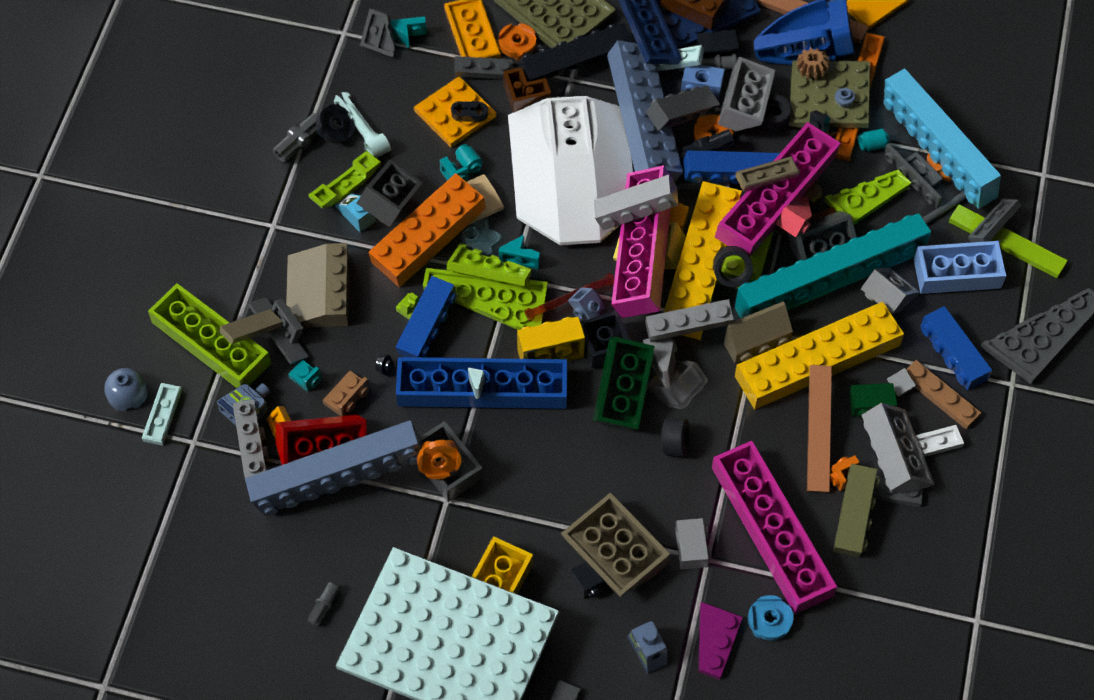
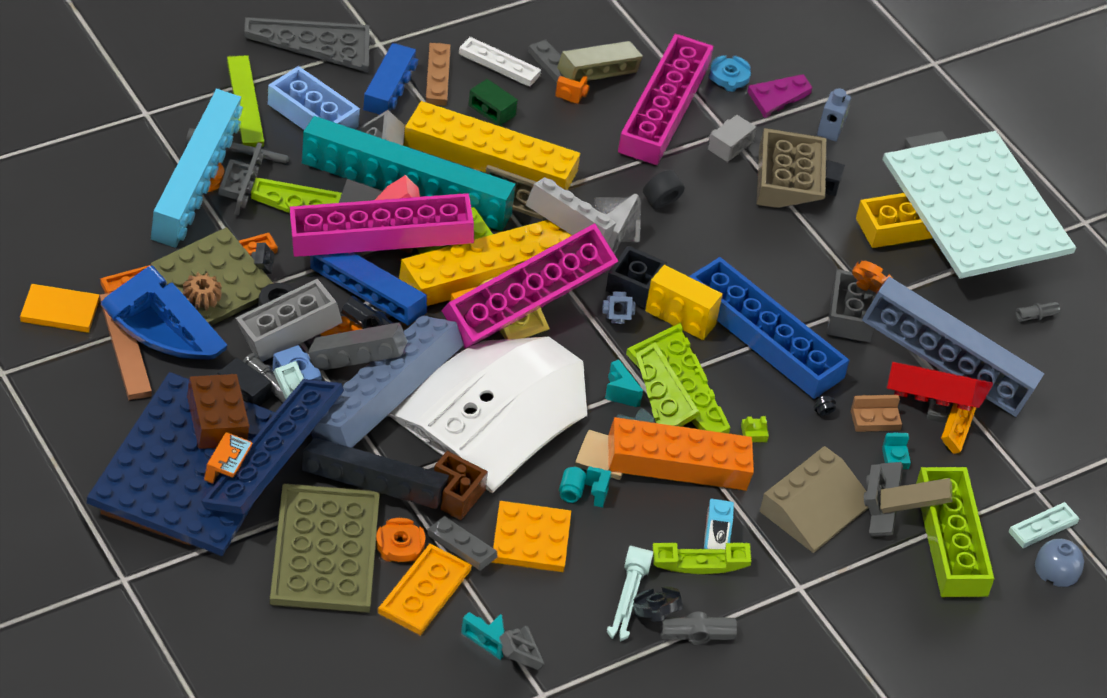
camera: 140 degrees left, 15 degrees down
sand blue torso [217,384,270,425] -> none
light grey bracket [233,400,269,478] -> none
dark grey brick [356,160,423,227] -> none
blue brick [396,276,457,358] -> none
black beam [451,101,488,122] -> none
light aqua slope [468,368,485,399] -> none
clear red bar [525,273,614,321] -> none
dark green brick [592,337,655,431] -> none
light grey brick [594,175,678,230] -> none
black tyre [713,246,753,287] -> none
dark tan tile [735,157,800,192] -> none
nougat tile [807,365,832,493] -> none
sand blue plate [835,88,855,107] -> none
teal brick [858,129,889,152] -> none
light grey slope [862,403,935,494] -> none
light grey tile [887,368,917,398] -> none
dark grey plate [968,199,1021,243] -> none

